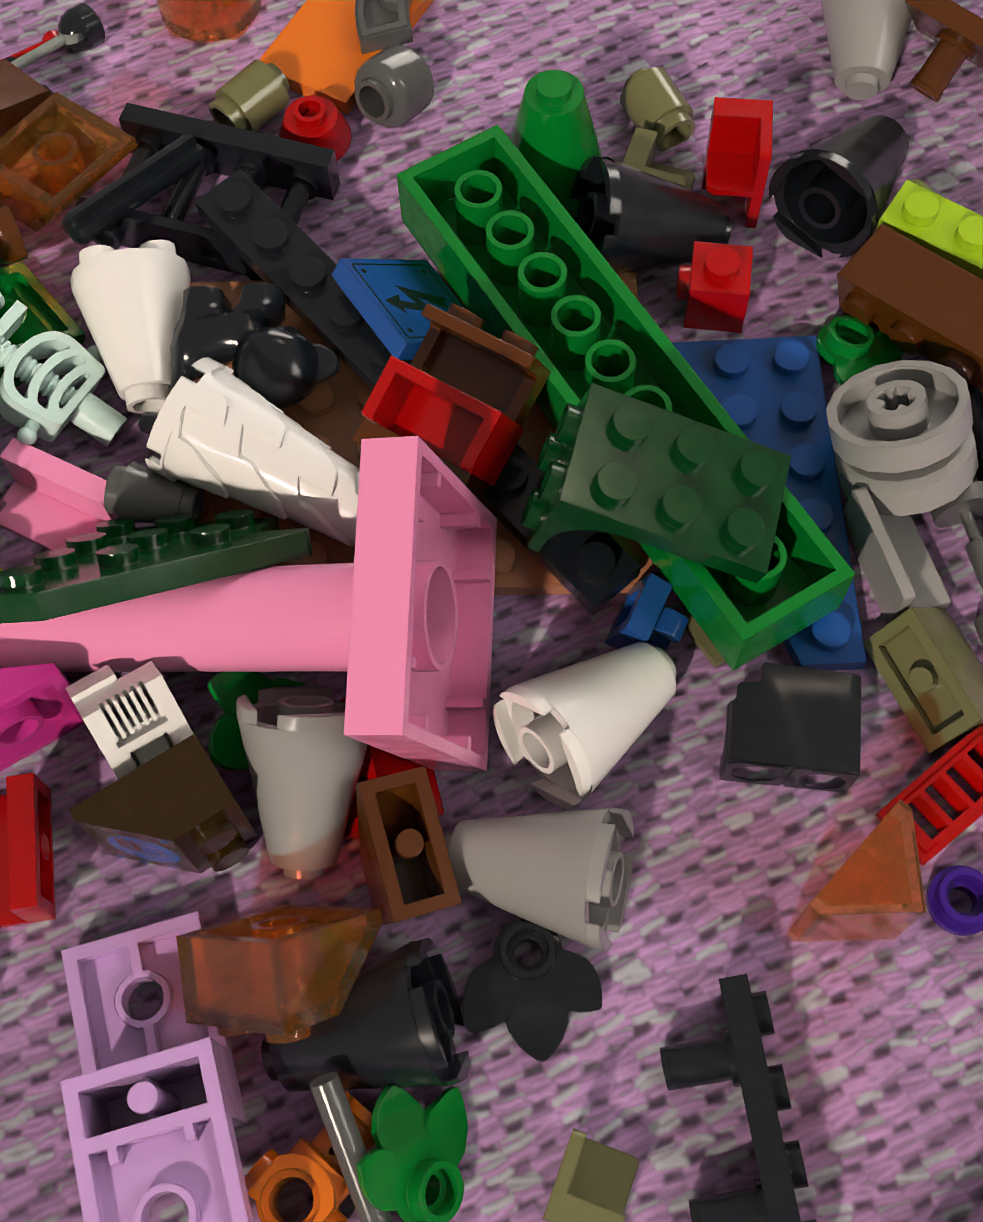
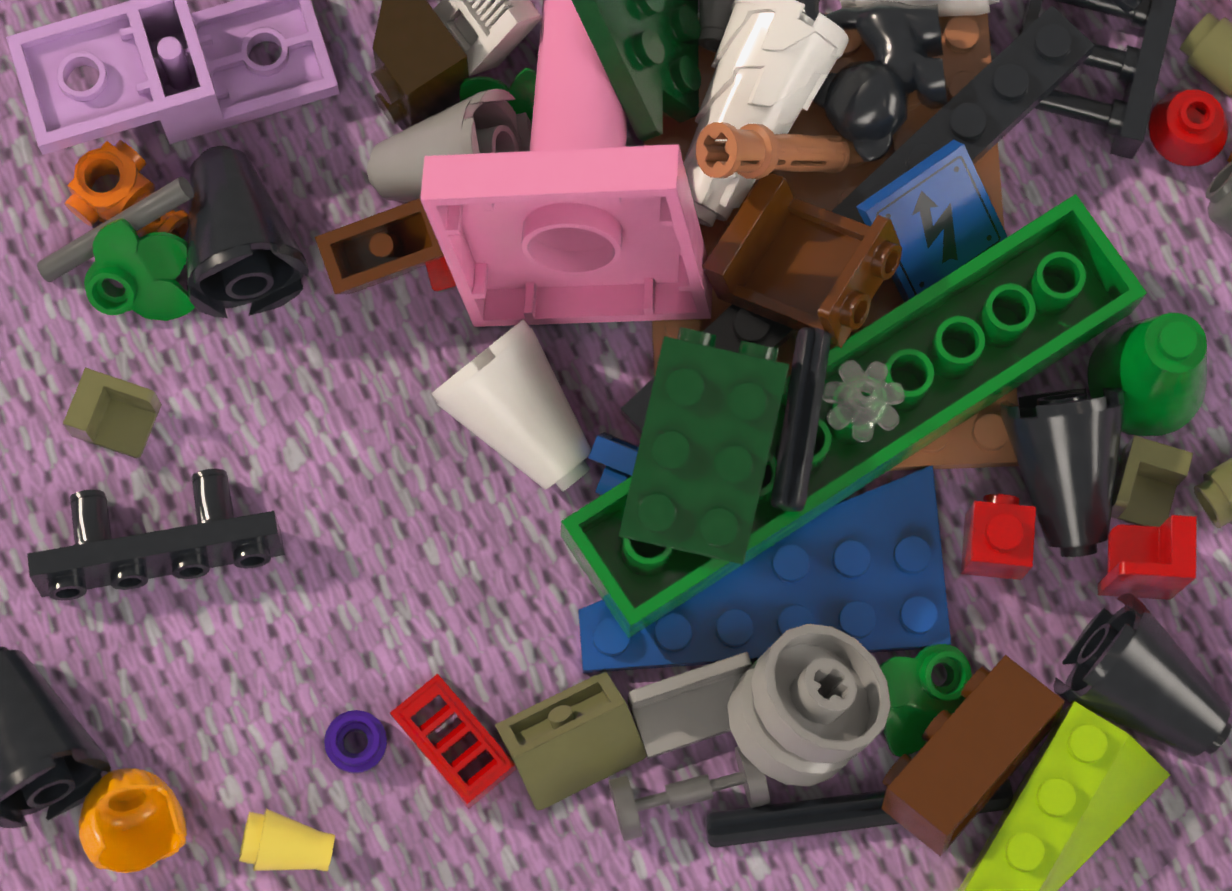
camera: 80 degrees right, 10 degrees up
clear orange slope [176,904,382,1044] -> none
red panel [362,355,524,486] -> none
light grey cone [444,808,634,951] -> none
black plate [463,918,602,1062] -> none
black piece [719,662,861,793] -> none
clear orange slope [786,799,927,942] -> none
none -> nougat pin [696,122,850,179]
none -> black axle [771,327,831,512]
none -> clear plant [822,360,905,442]

